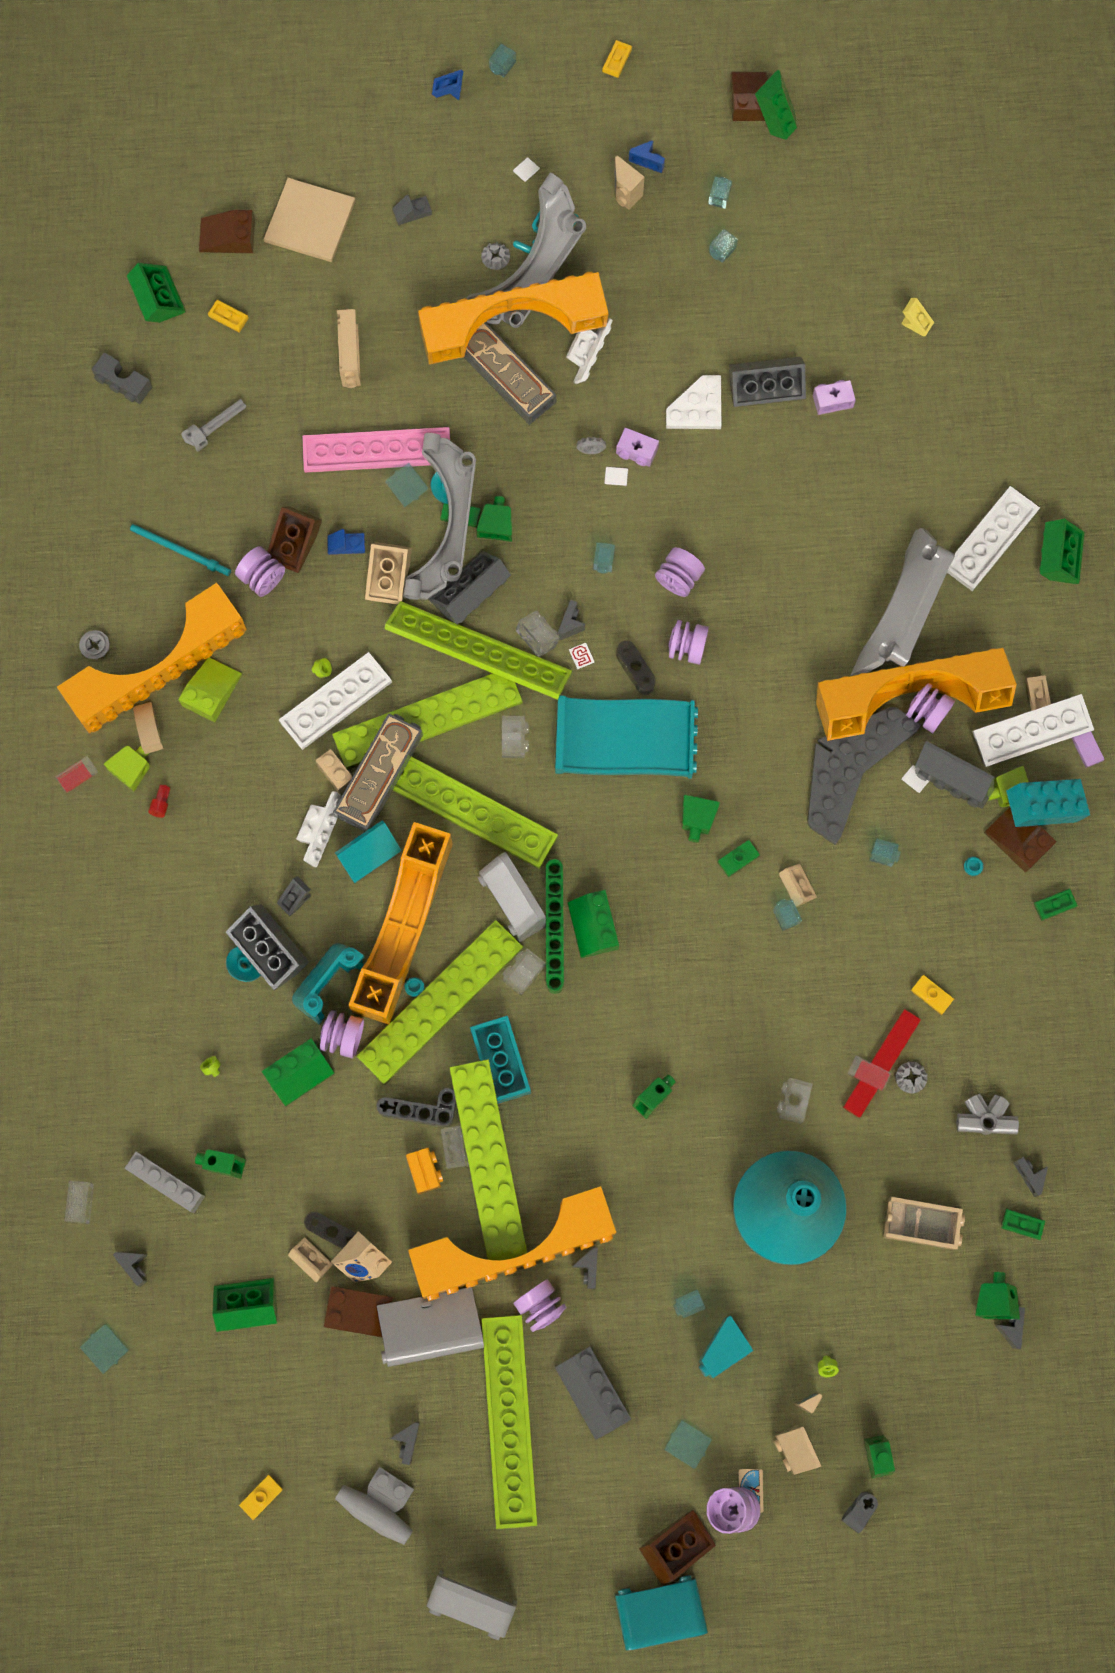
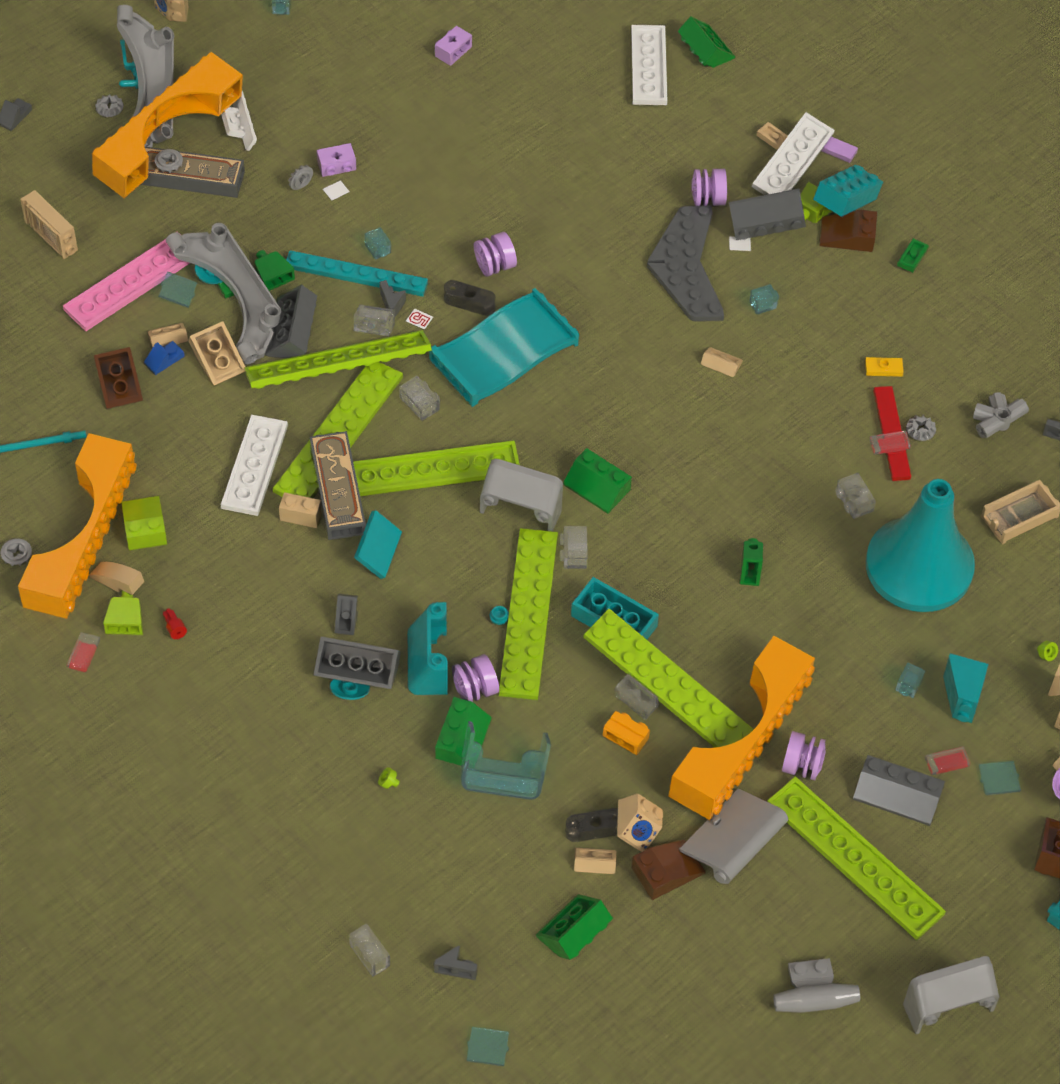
camera: 40 degrees left, 20 degrees down
light grey brick [124,1152,205,1213] -> none
green torso [195,1149,246,1179] -> none
lavender wheel [235,546,285,597] -> none
yellow plate [239,1475,284,1520] -> none
white bracket [296,791,342,867] -> none
lime tile [312,658,332,678] -> none
light orange arch [349,822,453,1025] -> none
dark grey beam [377,1088,457,1127] -> none
dark grey slope [390,1422,420,1465] -> none
white sticker [513,157,540,182] -> none
green beam [546,859,564,994] -> none
dark grey slope [572,1248,598,1289] -> none
lavender wheel [655,547,705,597] -> none
white plate [666,375,721,429] -> none
green torso [682,795,720,842] -> none
green plate [717,840,760,877] -> none
dark grey slope [729,357,806,407] -> none
clear light blue brick [773,899,802,931] -> none
light orange arch [816,648,1017,741] -> none
light grey panel [850,528,955,676] -> none
teal plate [964,857,983,876] -> none
none -> tan slope [148,323,188,348]
none -> light grey gear [155,149,183,173]
none -> teal plate [286,250,428,297]
none -> clear light blue windscreen [461,721,551,800]
none -> clear tile [925,746,970,775]

